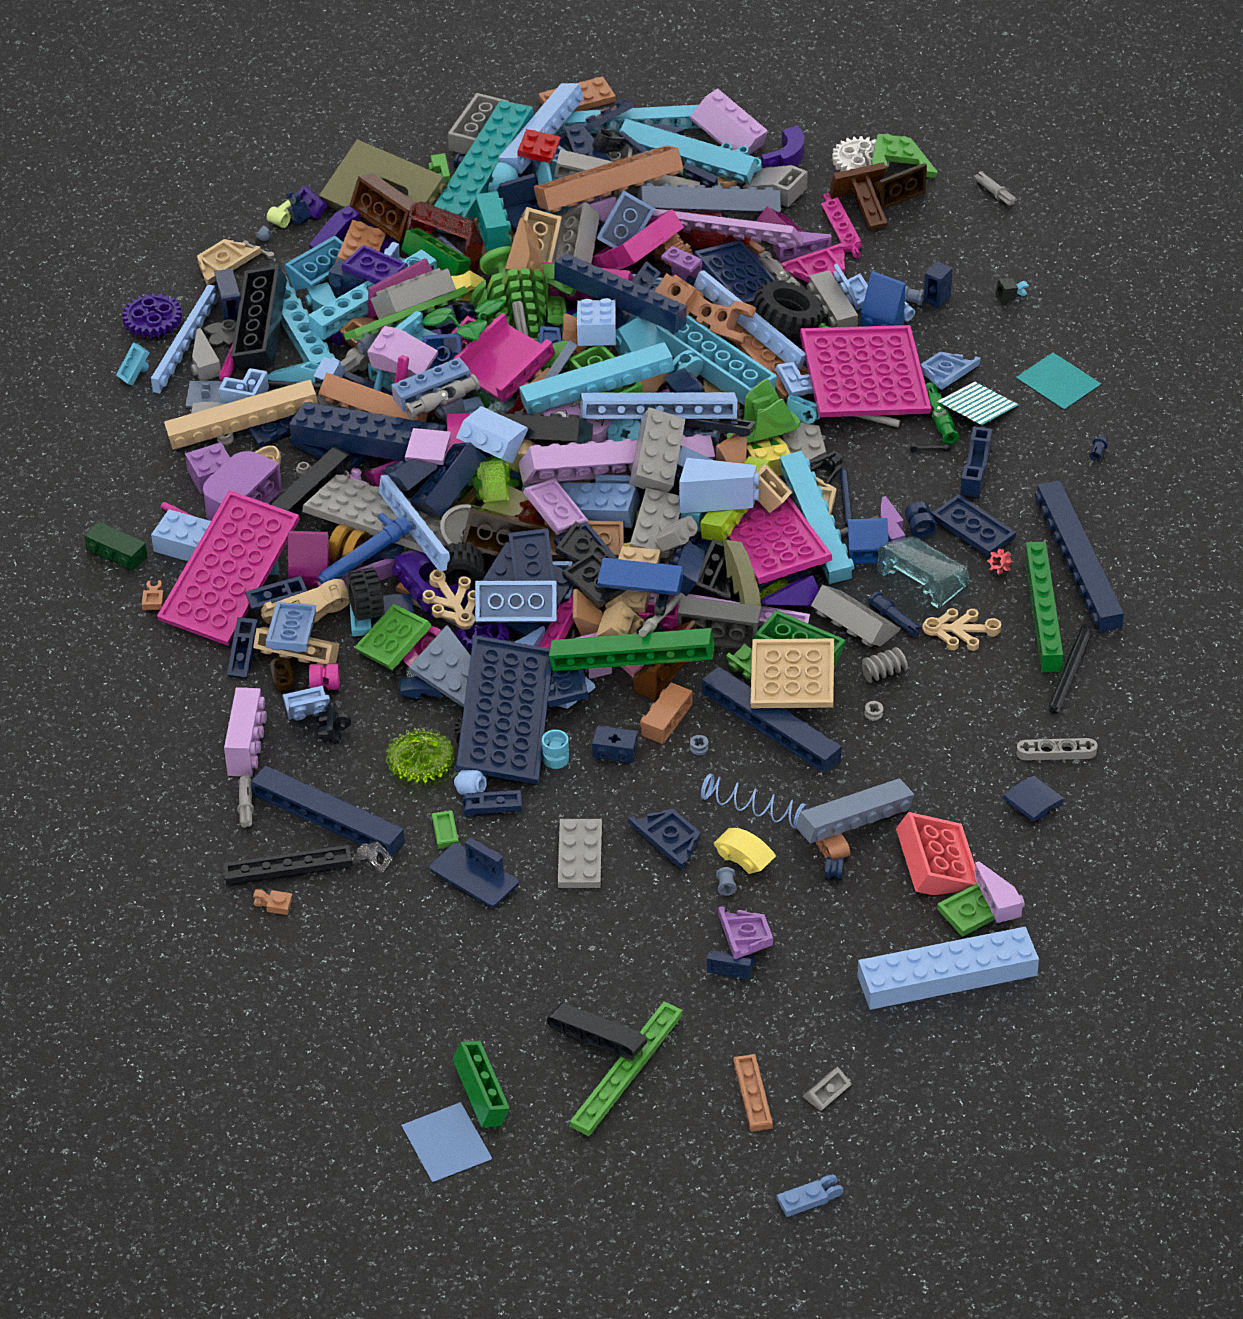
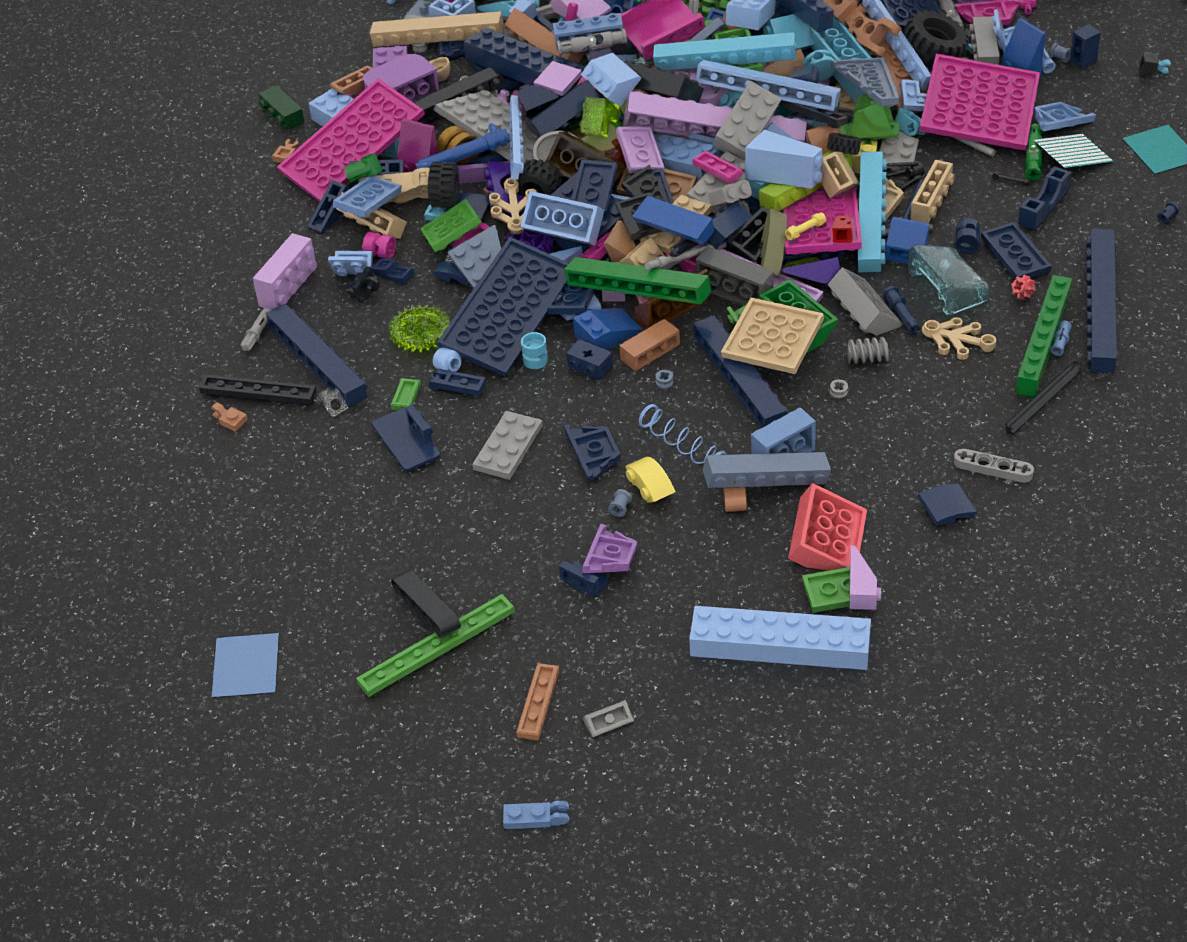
camera: 25 degrees right, 0 degrees up
dark brown plate [270,657,294,691] -> none
green brick [452,1041,510,1127] -> none
dark blue wheel [825,857,844,879] -> none
medium lavender slope [880,496,905,553] -> none
none -> nougat slope [330,65,373,95]
none -> green piece [343,153,382,182]
none -> dark blue slope [372,258,415,284]
none -> blue slope [573,308,643,350]
none -> dark pink tile [692,151,743,184]
none -> medium blue brick [751,408,816,454]
none -> light yellow bar [785,212,826,240]
none -> black tyre [827,133,862,155]
none -> sand blue wing [831,57,899,107]
none -> red leg [832,215,853,243]
none -> tan brick [911,160,955,223]
none -> medium blue pin [1051,321,1072,356]

